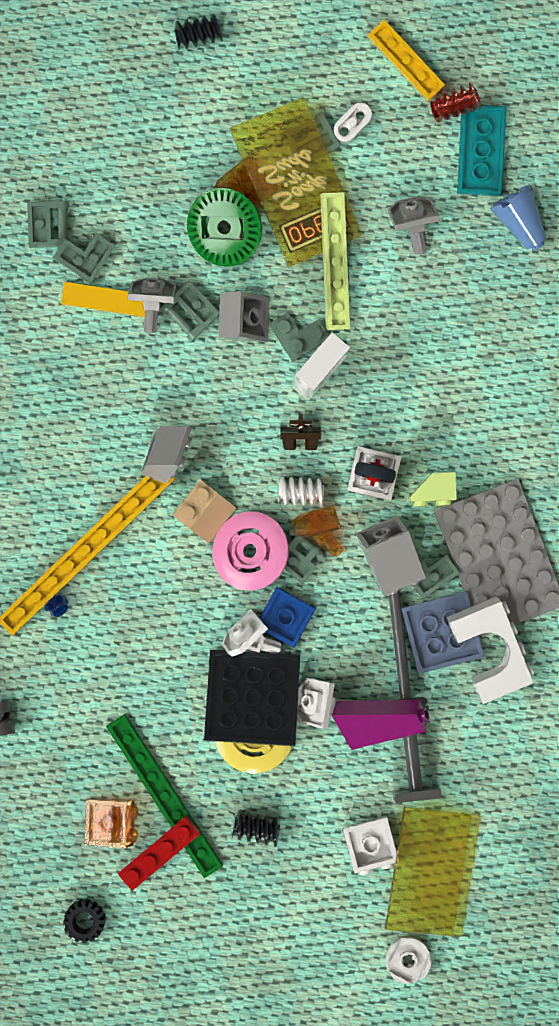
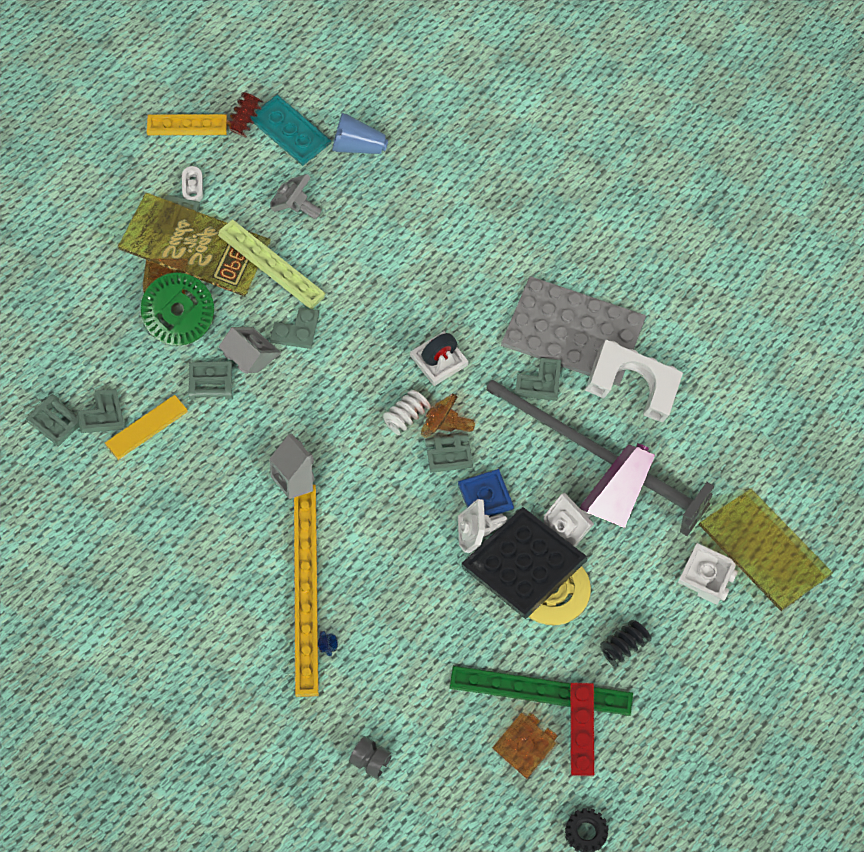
camera: 50 degrees left, 25 degrees down
light grey piece [128,278,177,333] -> none
tan slope [172,479,237,543] -> none
black piece [174,13,223,50] -> none
bright pink piece [212,512,289,591] -> none
dark brown hips [280,413,321,450] -> none
white arch [294,332,350,399] -> none
light grey slope [356,516,426,596] -> none
white plate [385,936,431,984] -> none
sand blue plate [401,591,484,674] -> none
yellowish green slope [407,472,457,507] -> none

